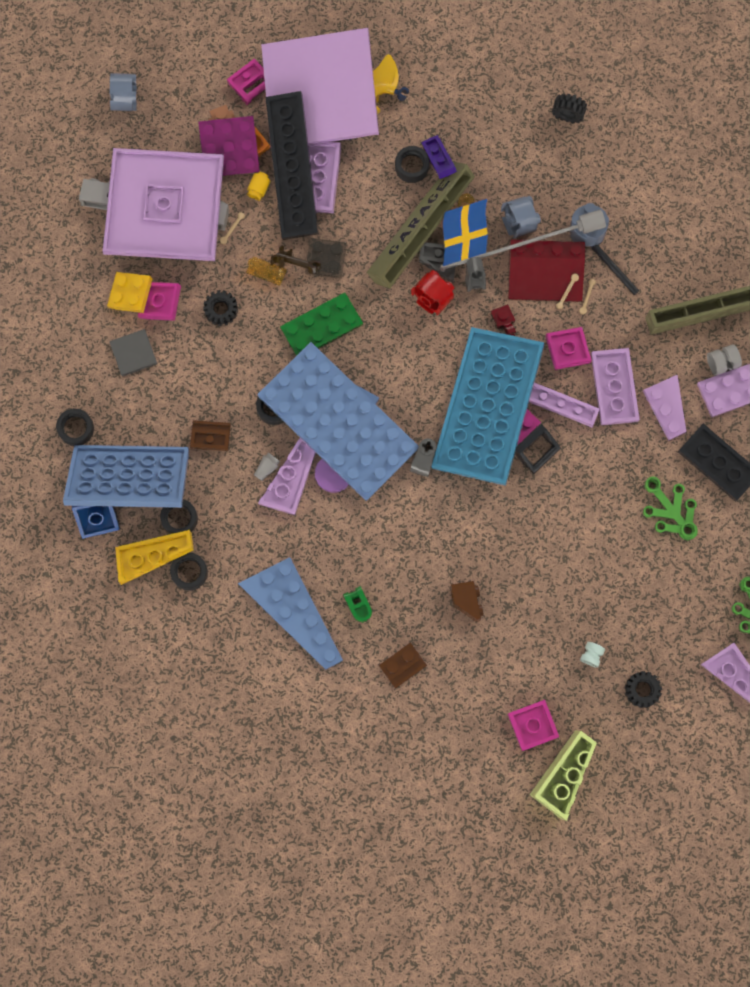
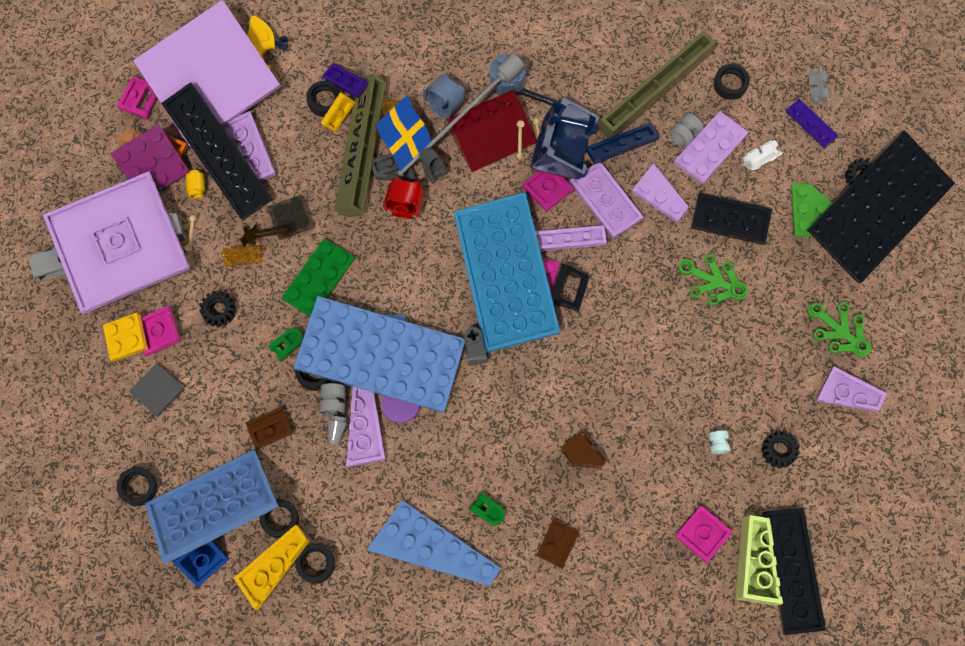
camera: 25 degrees left, 5 degrees down
sand blue brick [110,73,137,111] -> none
dark red plate [491,304,516,336] -> none
none -> green plate [268,328,303,362]
none -> light grey wheel [319,383,346,416]
none -> yellow plate [320,92,355,132]
none -> dark blue windscreen [530,97,600,180]
none -> dark blue plate [586,122,659,165]
none -> black plate [762,508,826,636]

